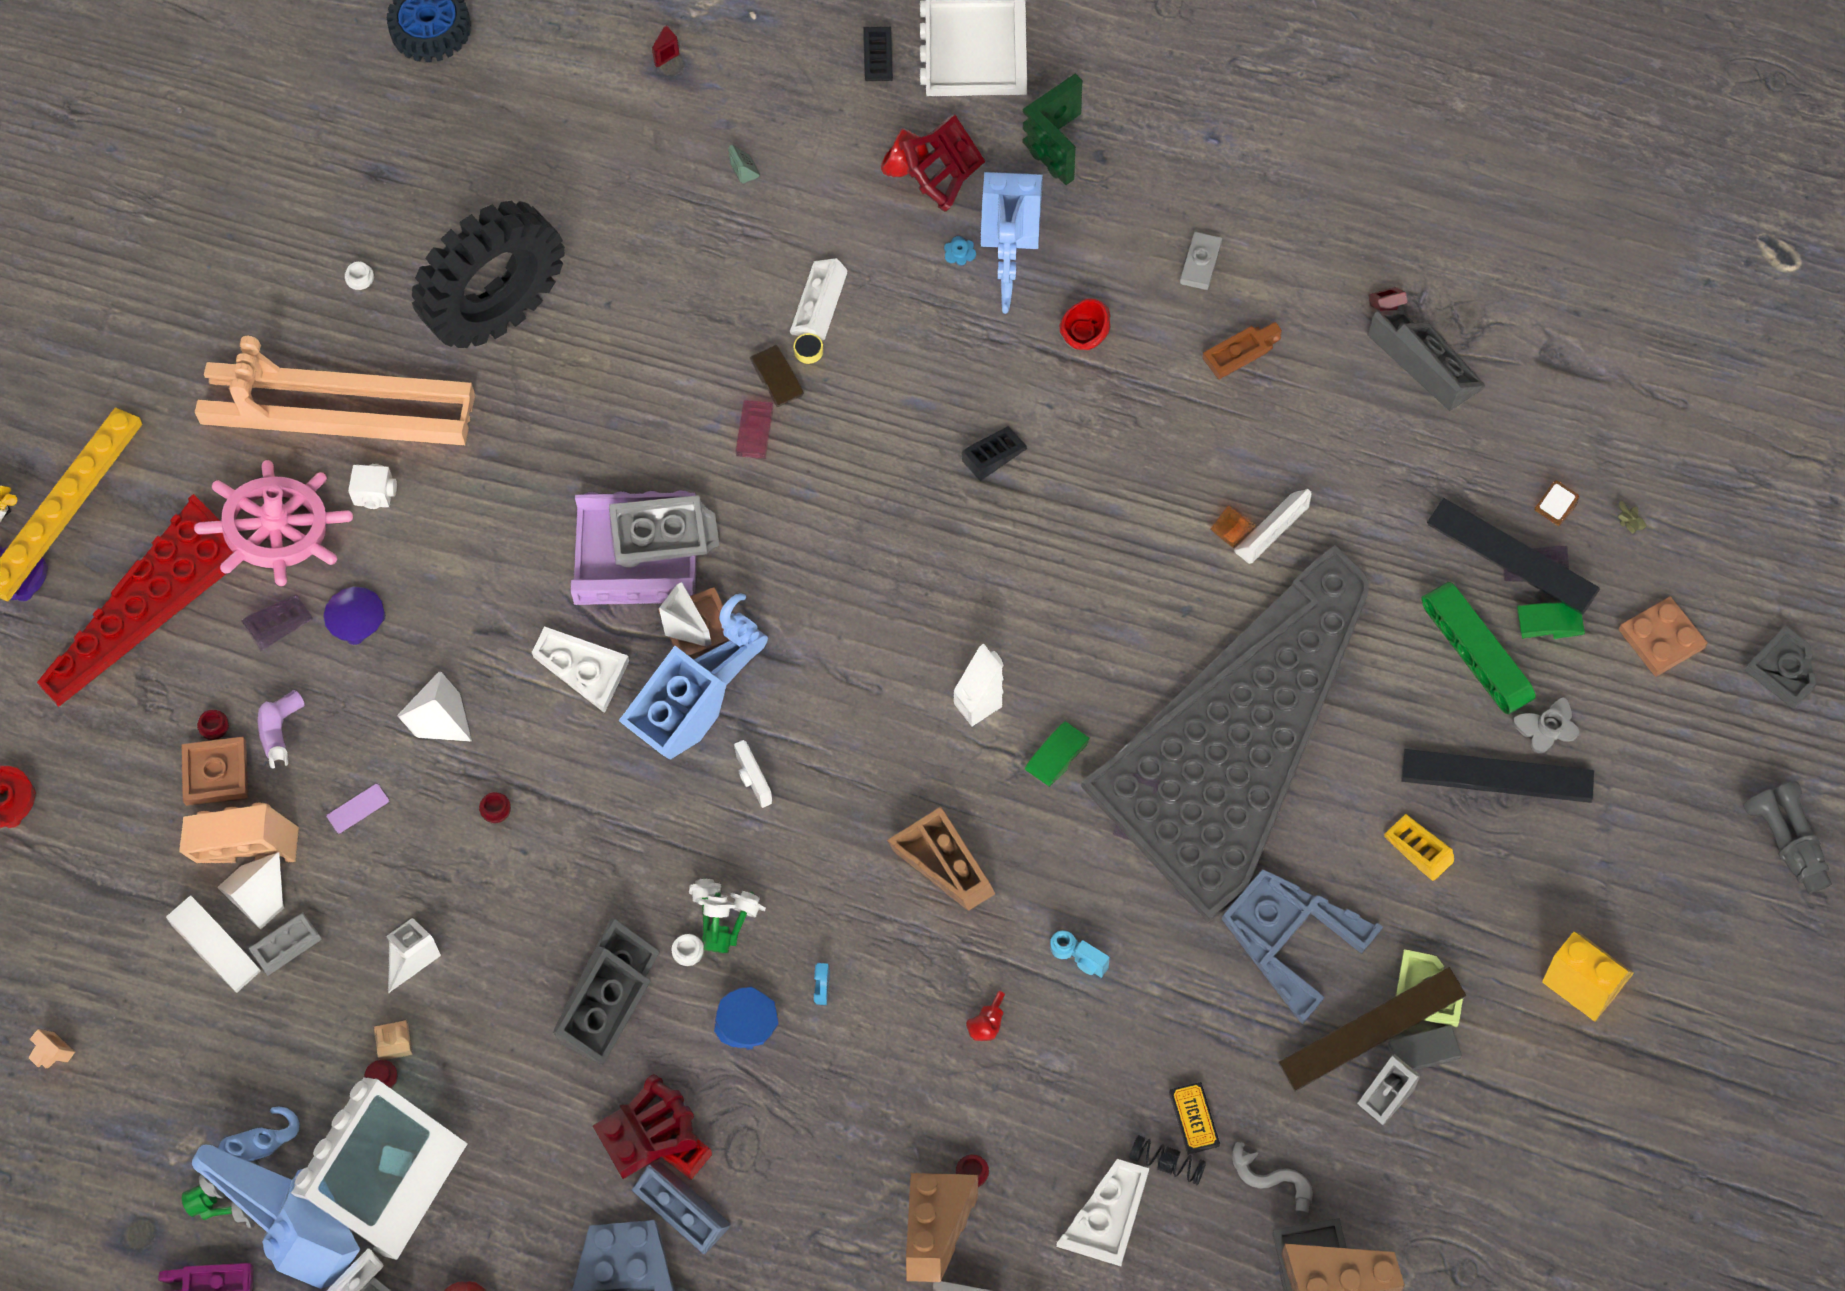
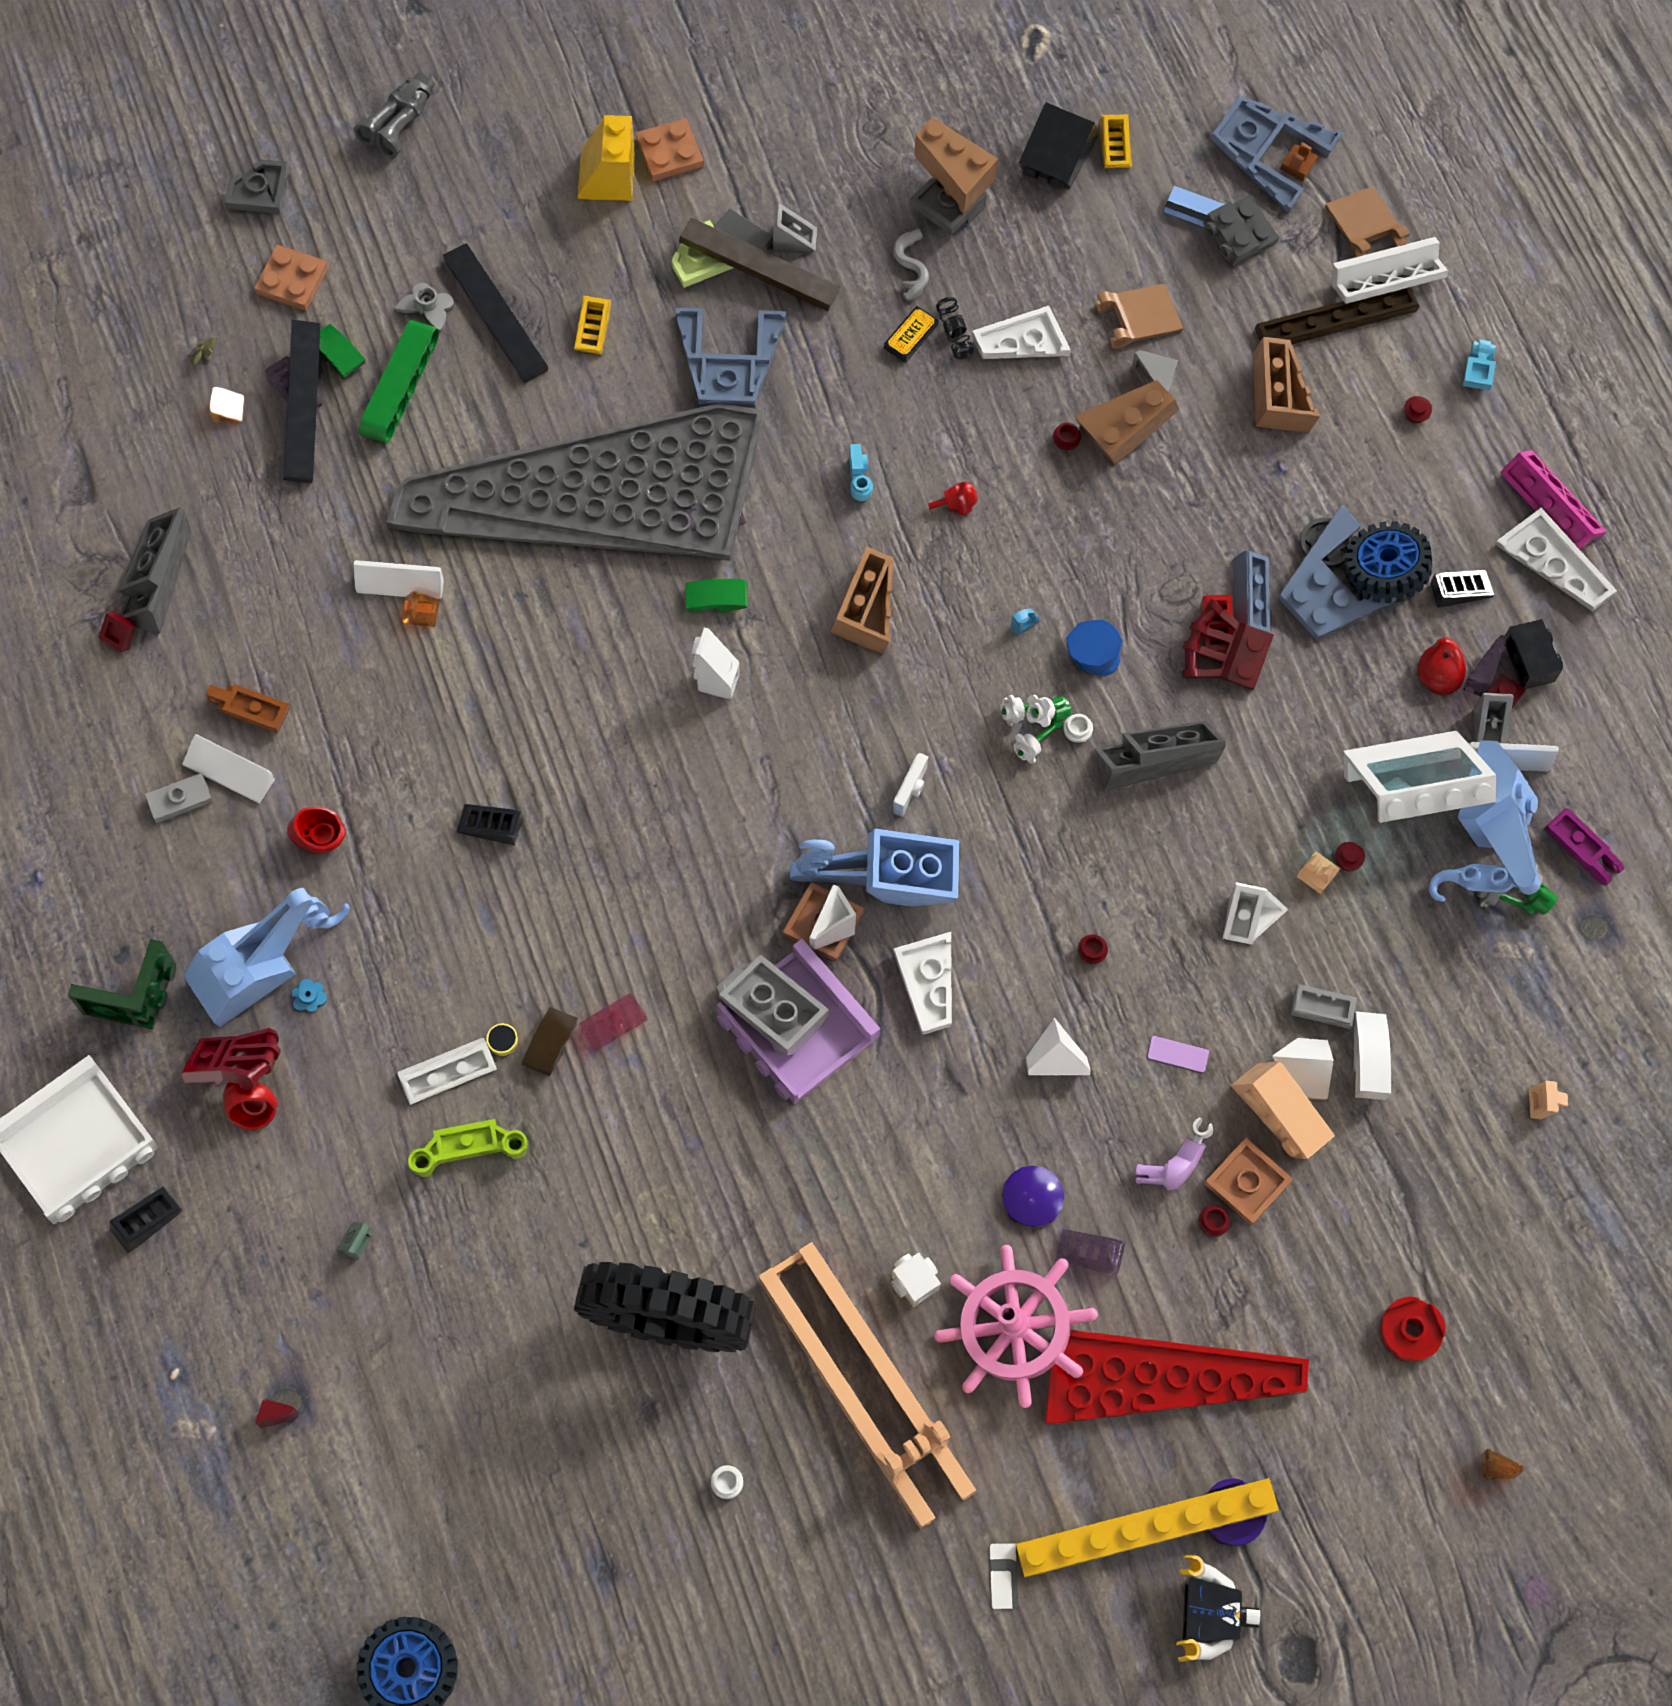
camera: 135 degrees left, 5 degrees up
none -> white slope [183,734,275,804]
none -> lime plate [408,1119,528,1178]
none -> nougat plate [636,118,704,182]
none -> white sticker [990,1544,1018,1609]

